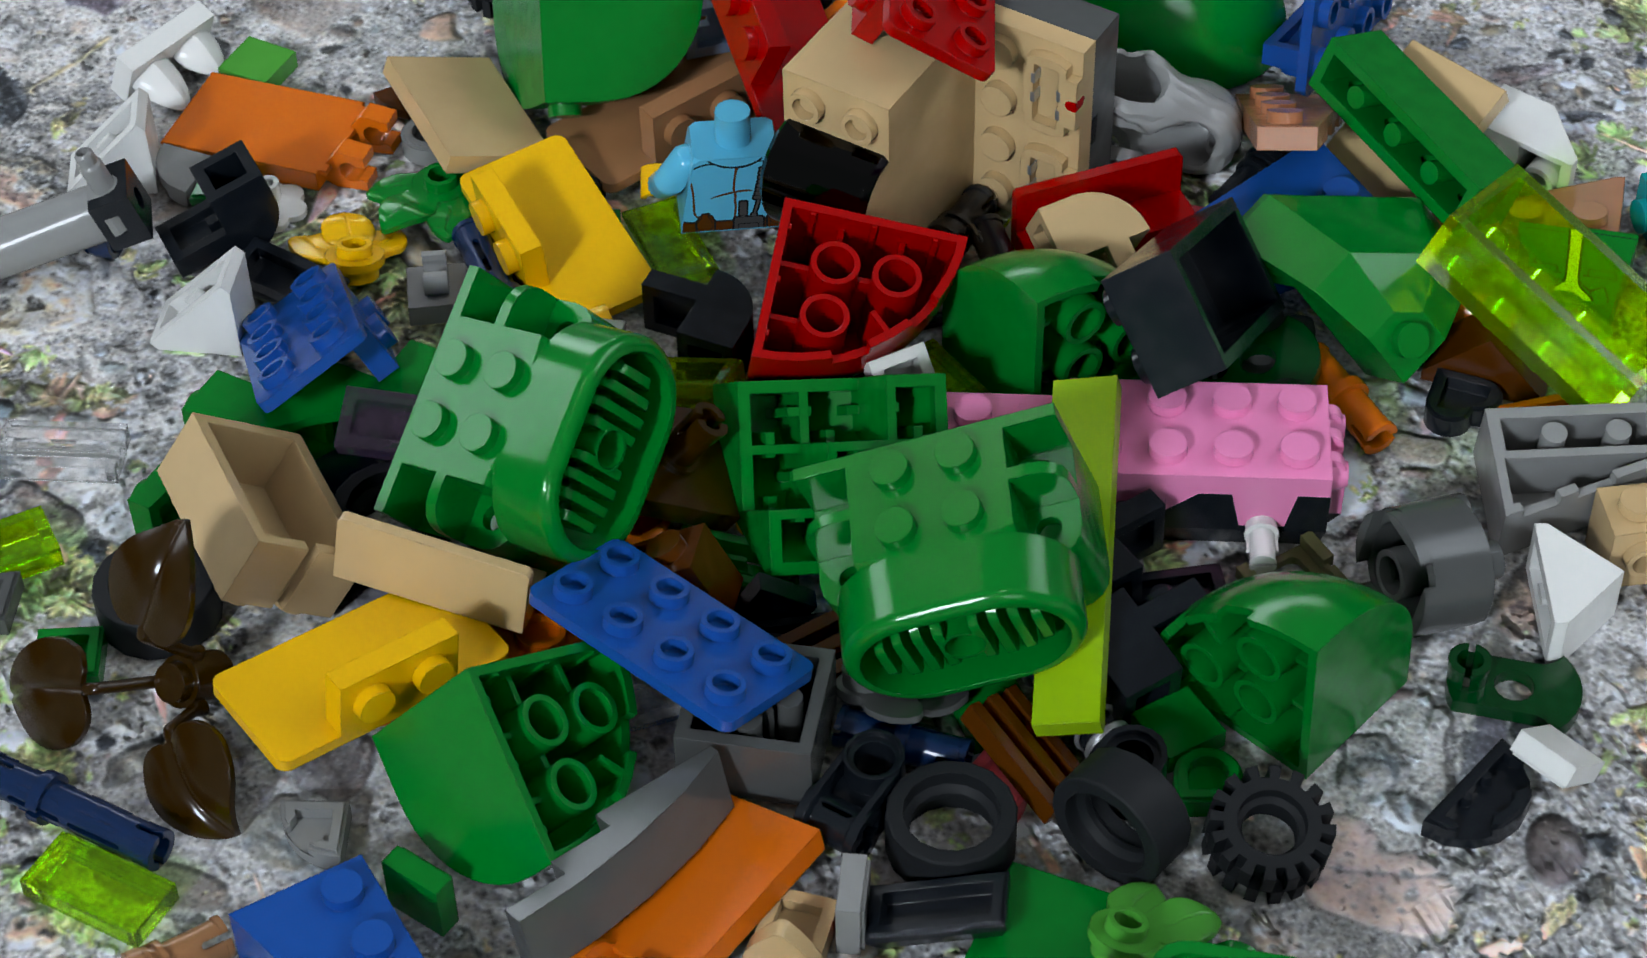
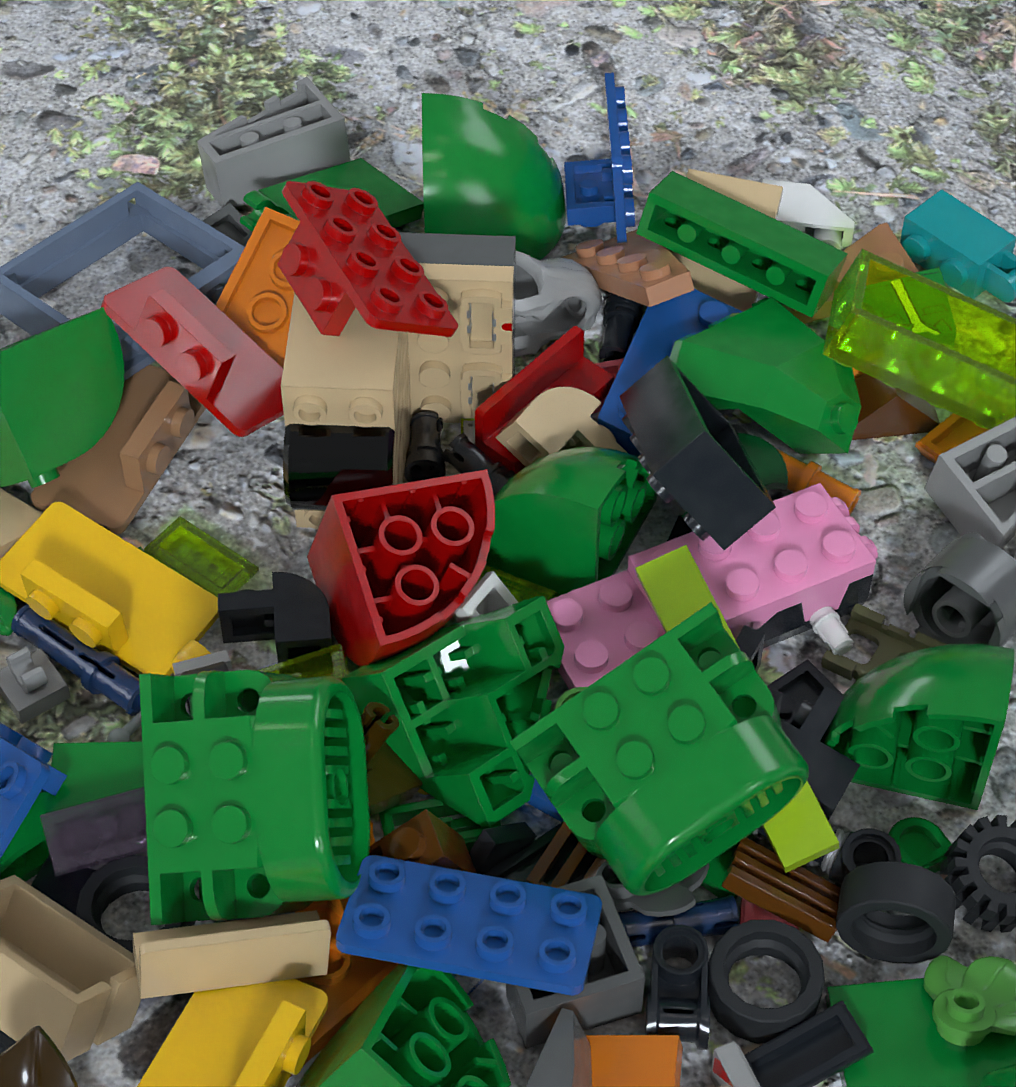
camera: 30 degrees left, 5 degrees up
medium azure torso [640,99,818,234] -> none
green tile [1130,686,1226,773] -> none
black tile [1423,367,1503,437] -> none

